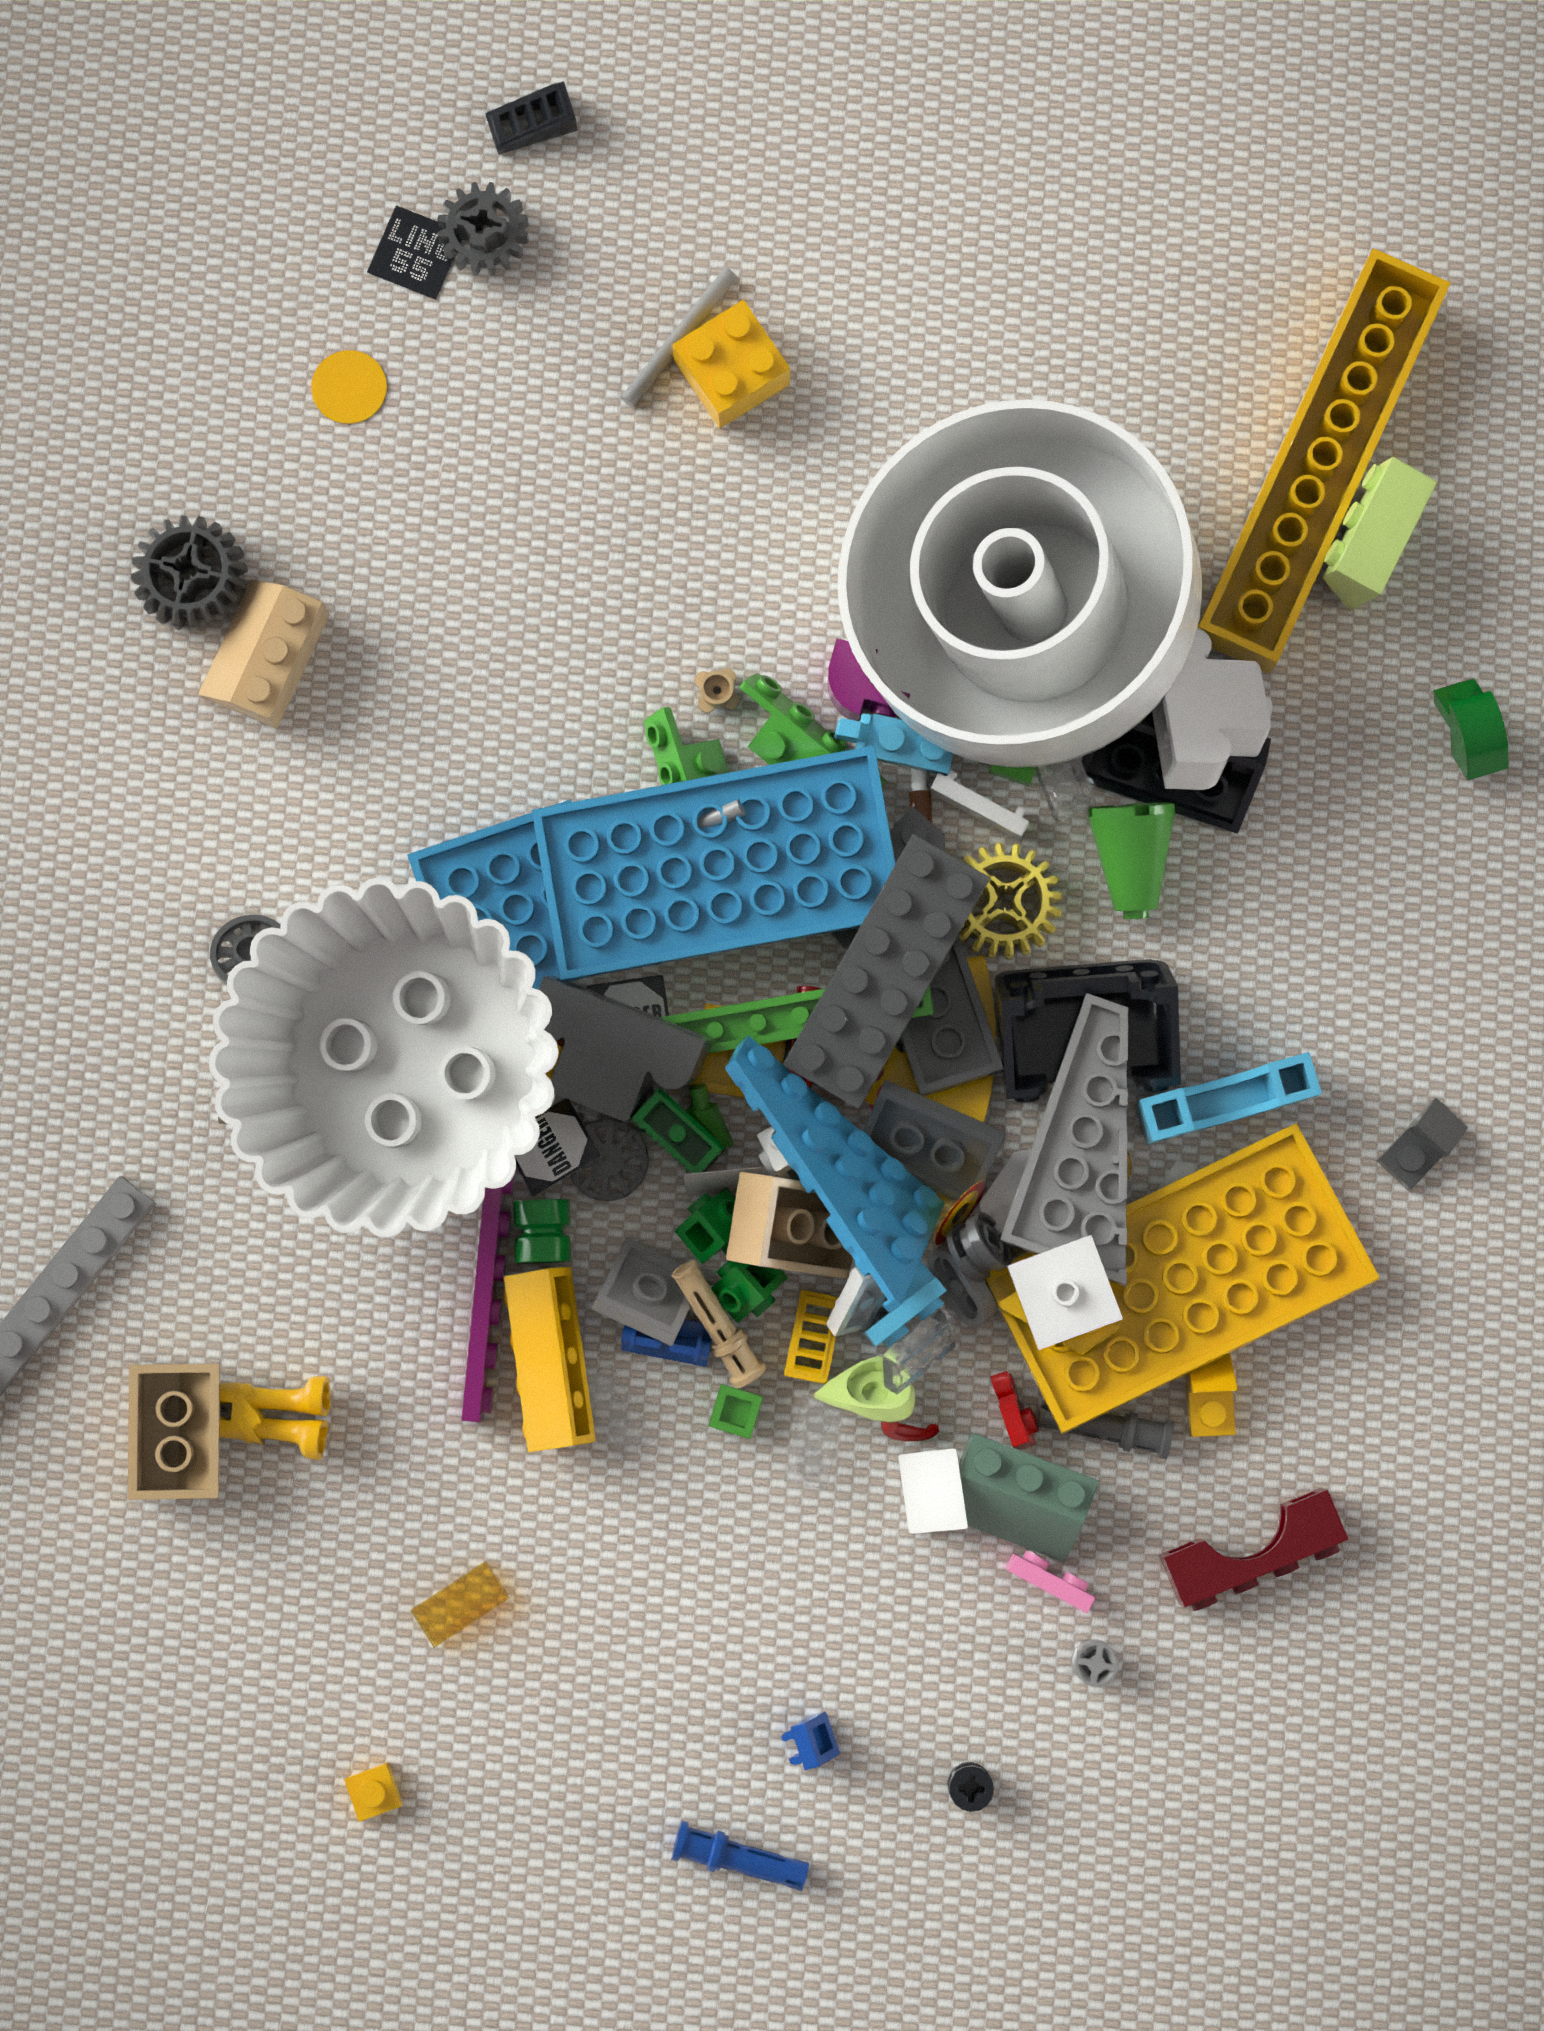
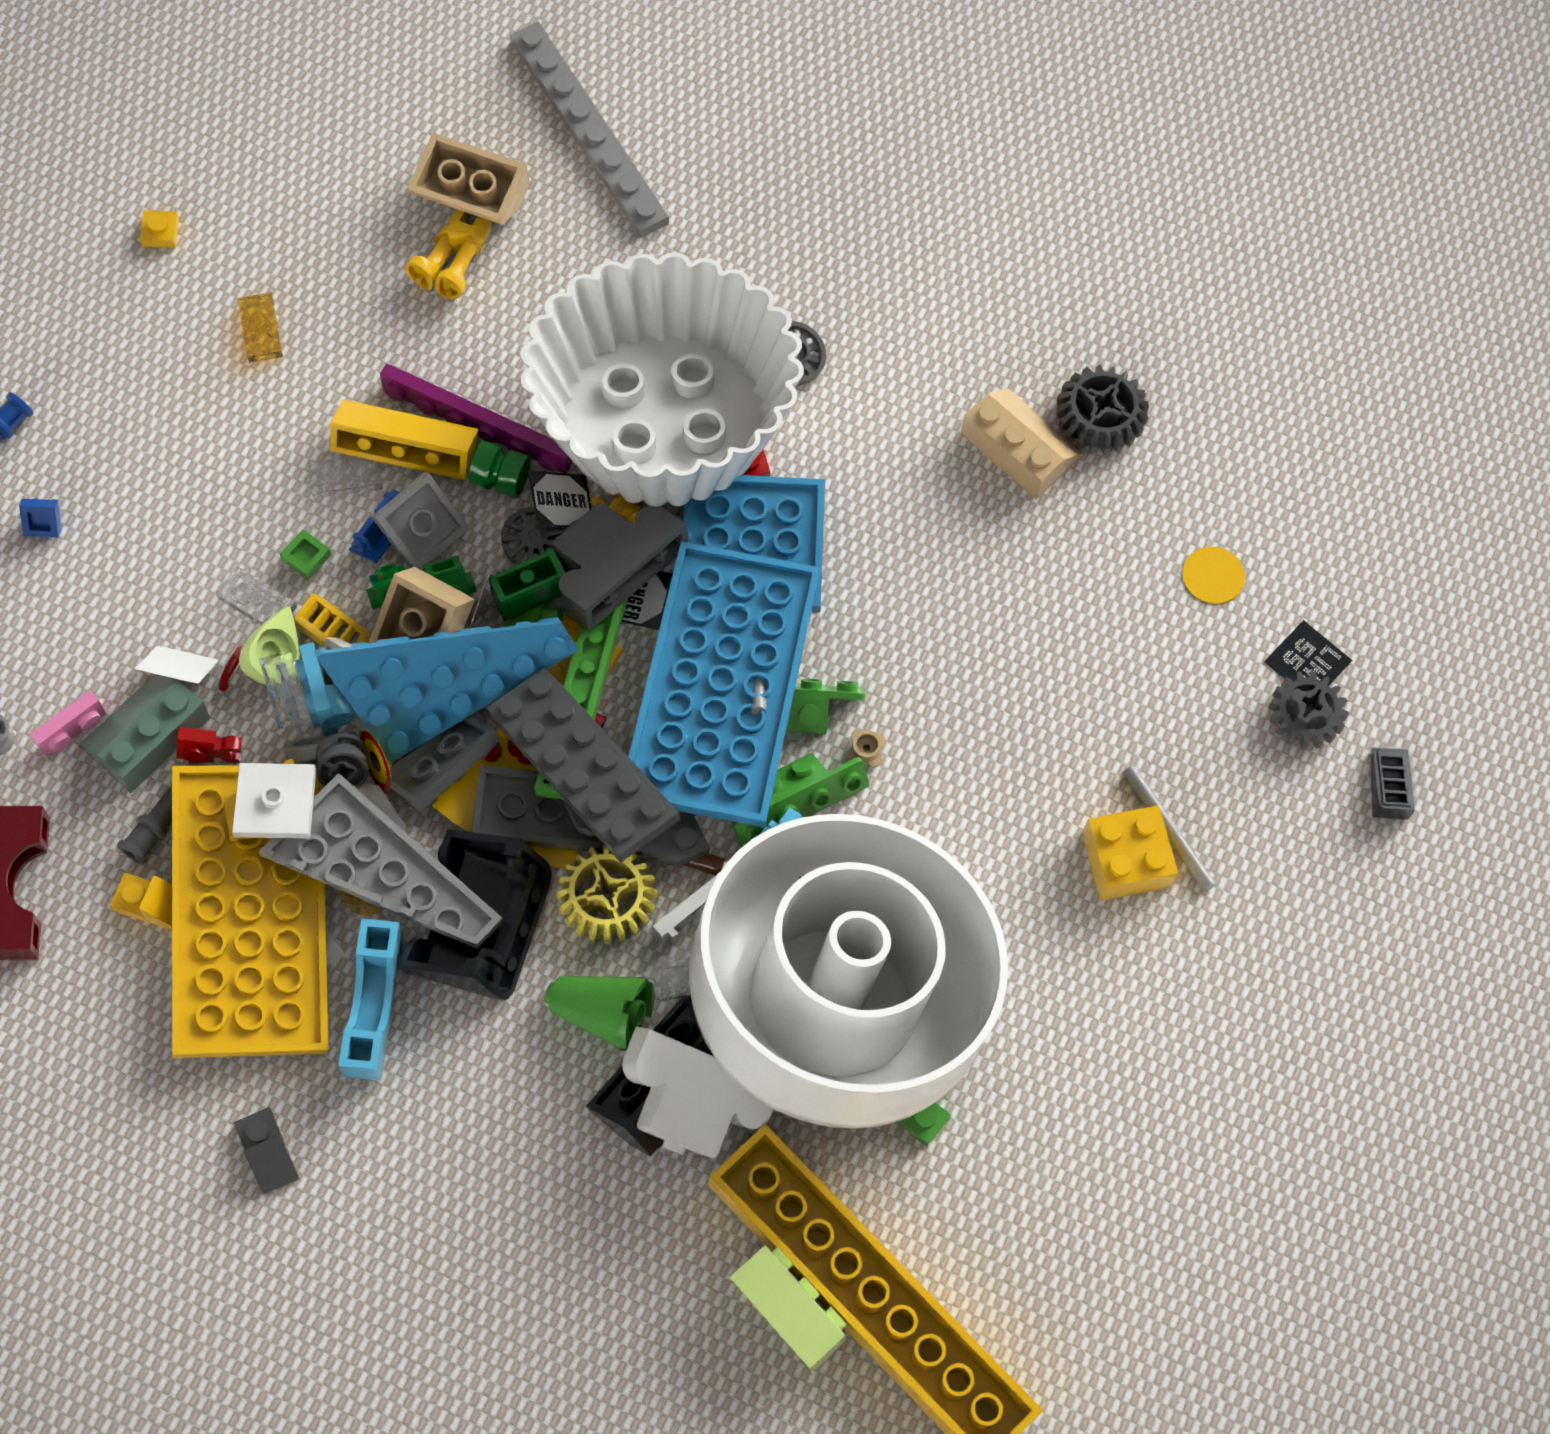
camera: 105 degrees right, 15 degrees down
tan pin [671,1260,767,1388] -> none
green brick [1433,678,1508,781] -> none

